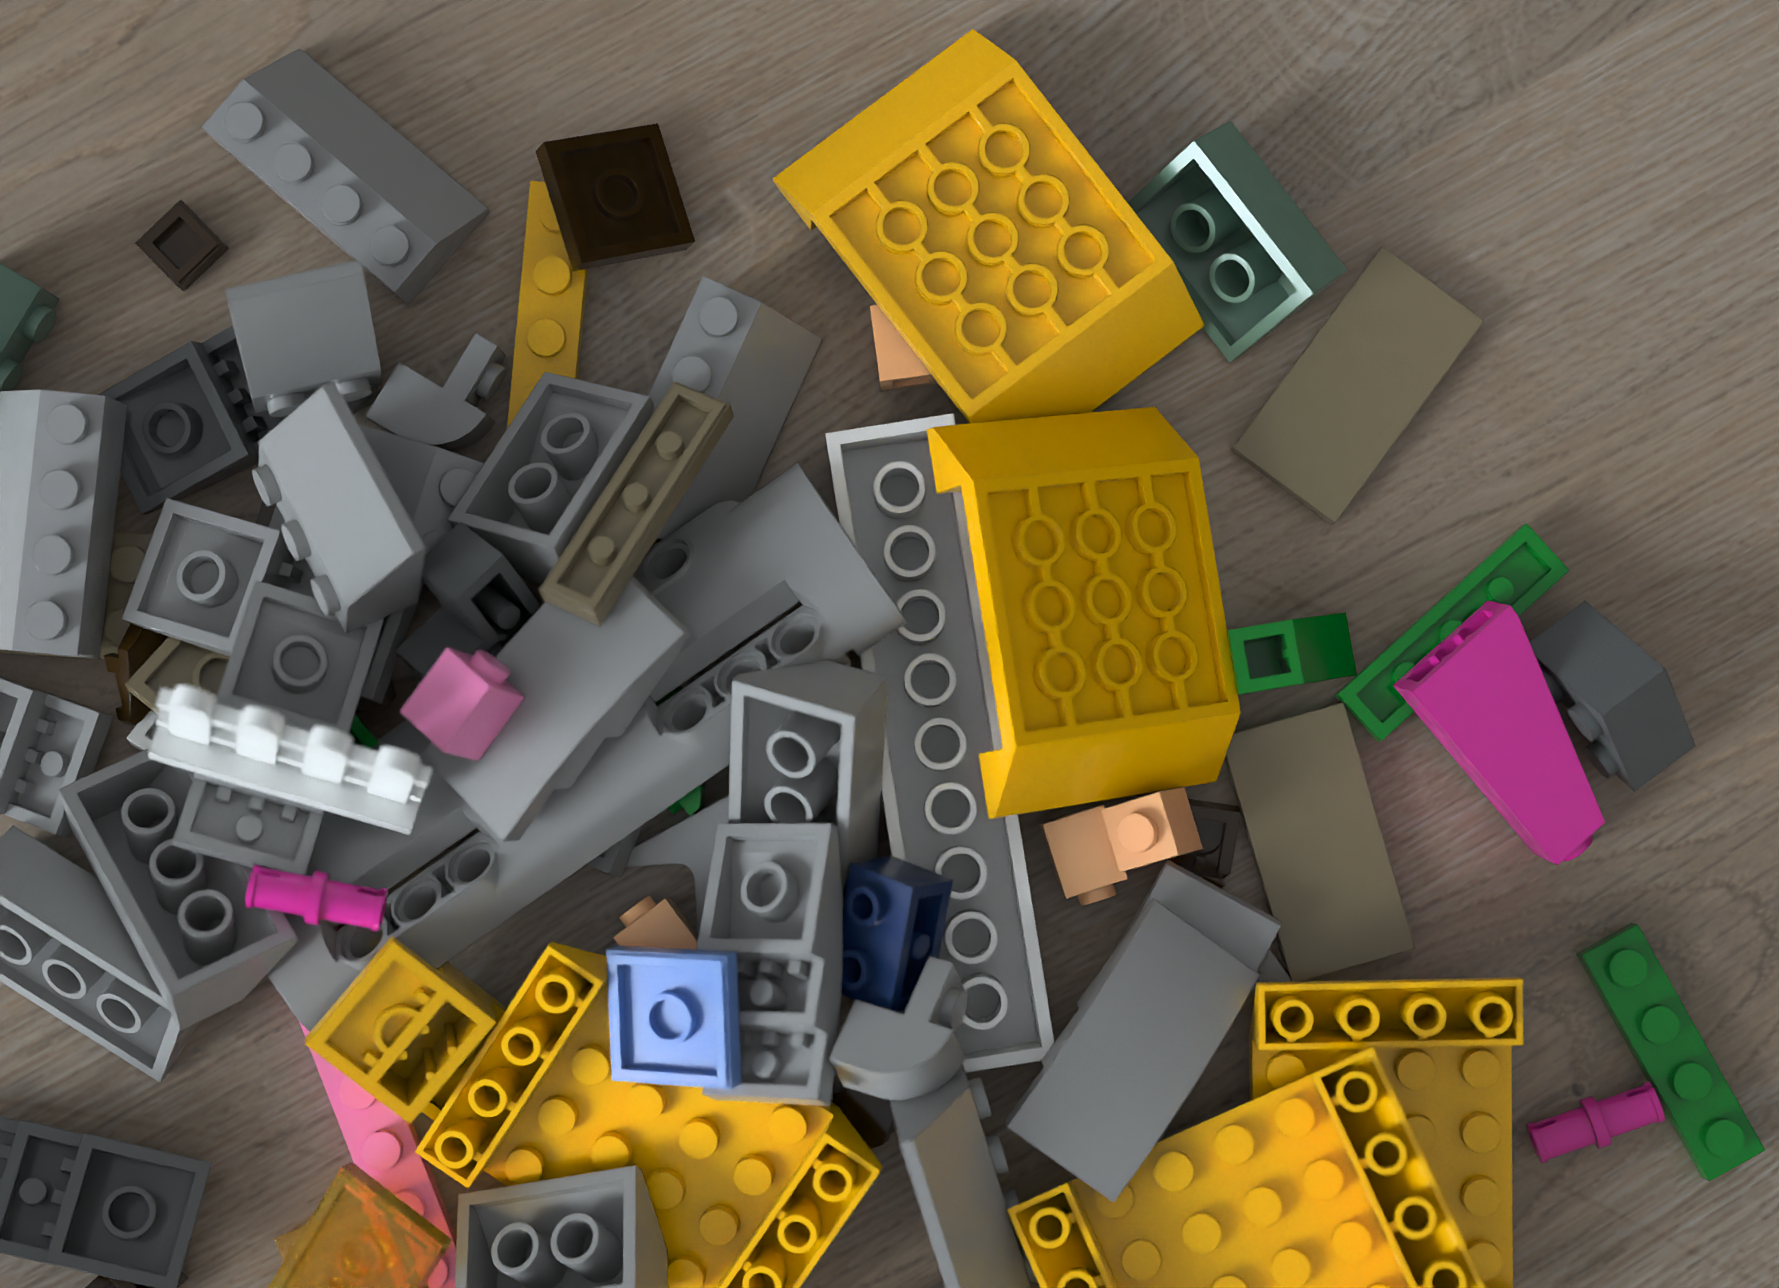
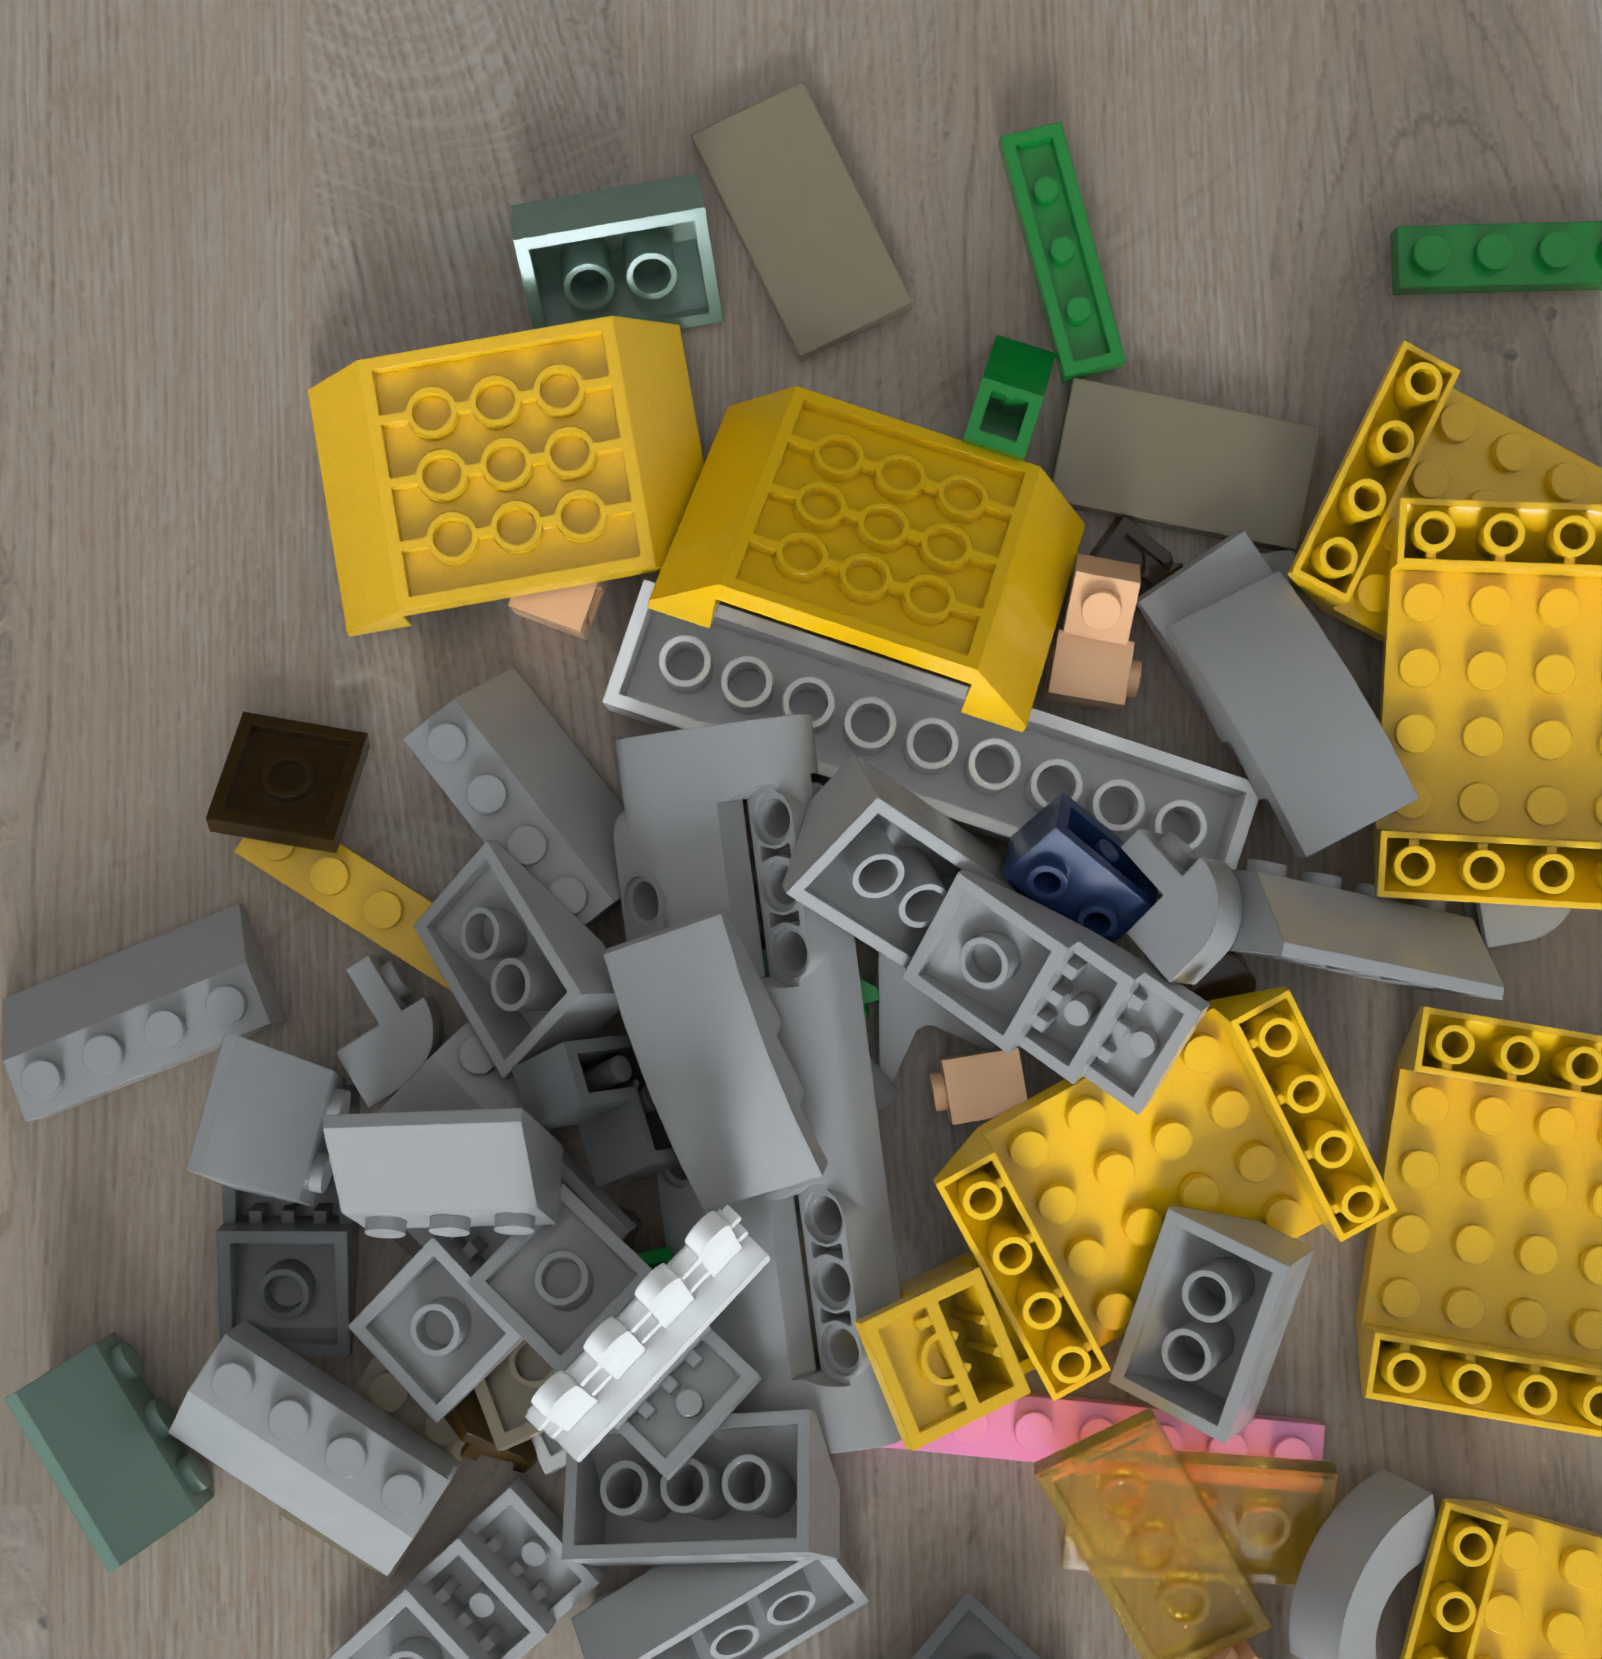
camera: 65 degrees left, 0 degrees up
dark brown tile [135,199,229,291] -> none
dark pink pin [245,864,388,932] -> none
bright pink brick [400,647,525,761] -> none
dark tan tile [539,381,734,626] -> none
tile [606,945,742,1089] -> none
dark pink slope [1393,601,1605,865] -> none
dark pink pin [1526,1082,1665,1163] -> none
dark grey brick [1530,601,1696,792] -> none

